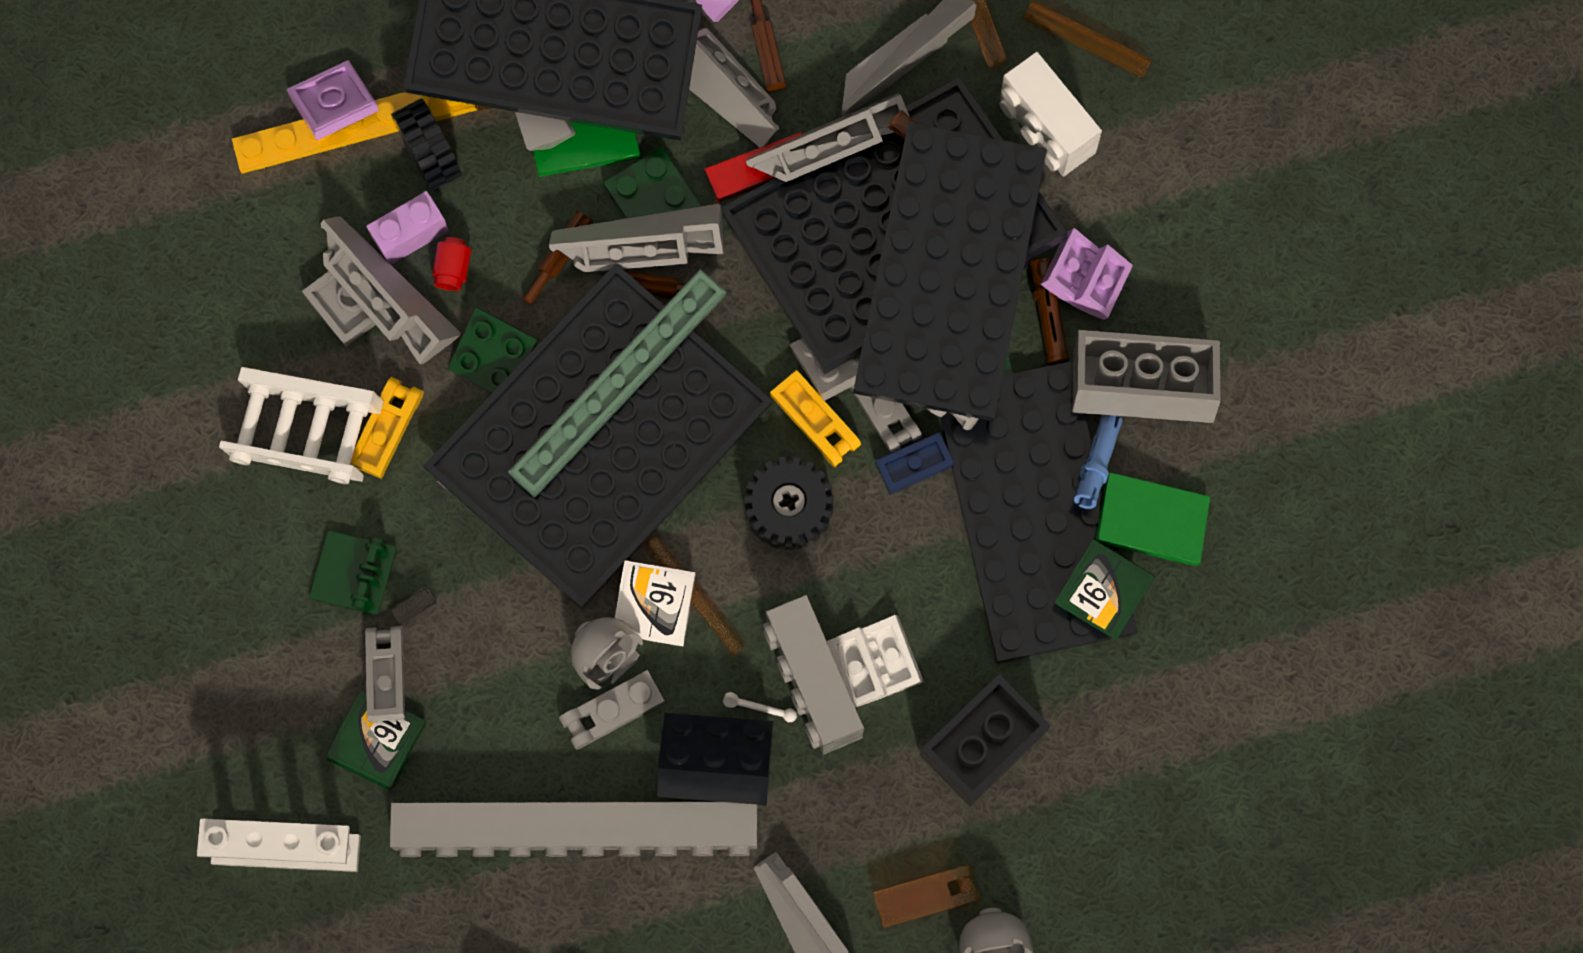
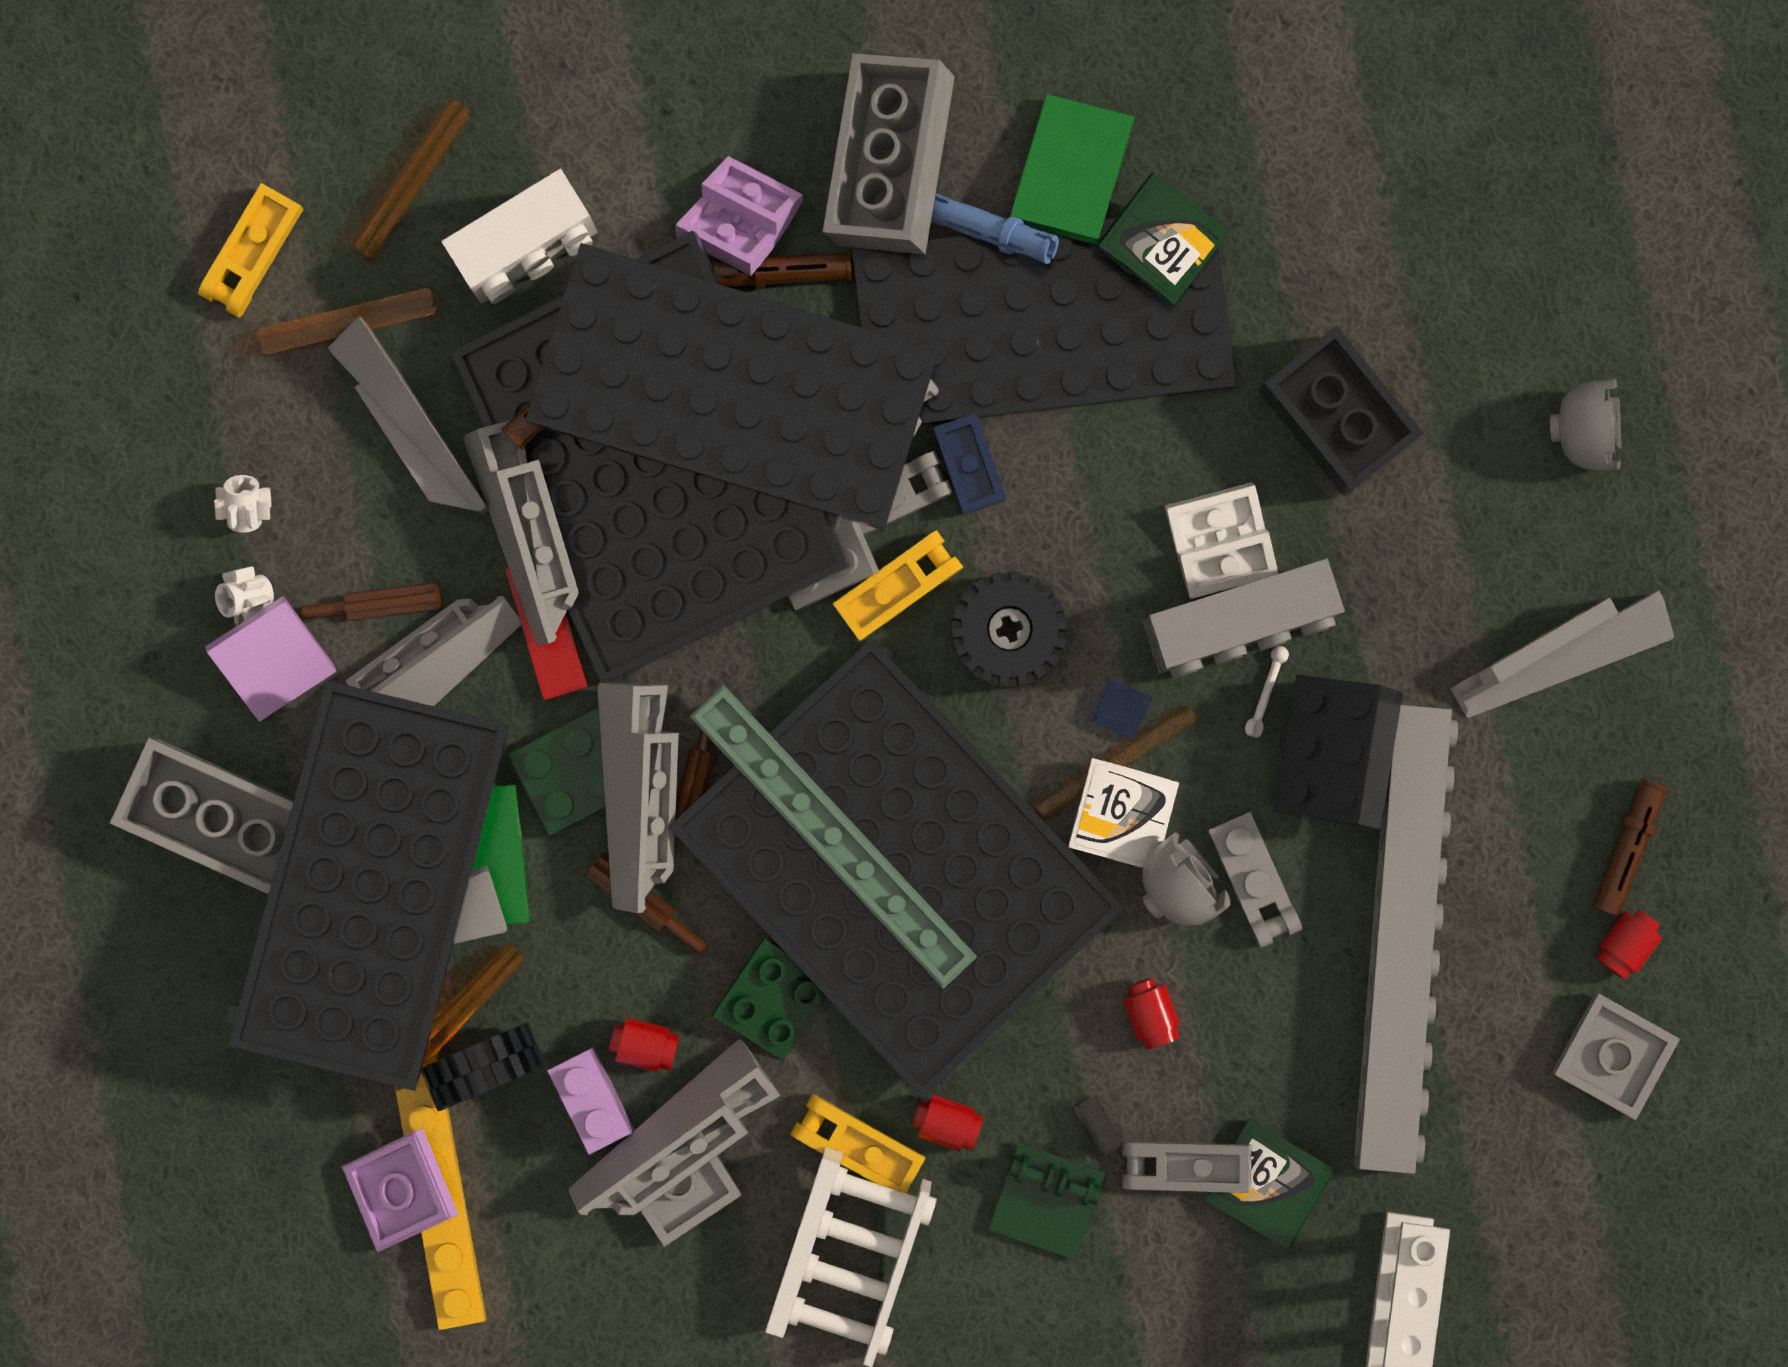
camera: 90 degrees left, 10 degrees up
clear orange plate [873,864,981,929] -> none
none -> clear orange axle [391,944,524,1091]
none -> red brick [912,1093,984,1152]
none -> clear blue tile [1091,679,1152,740]
none -> red brick [1122,977,1180,1050]

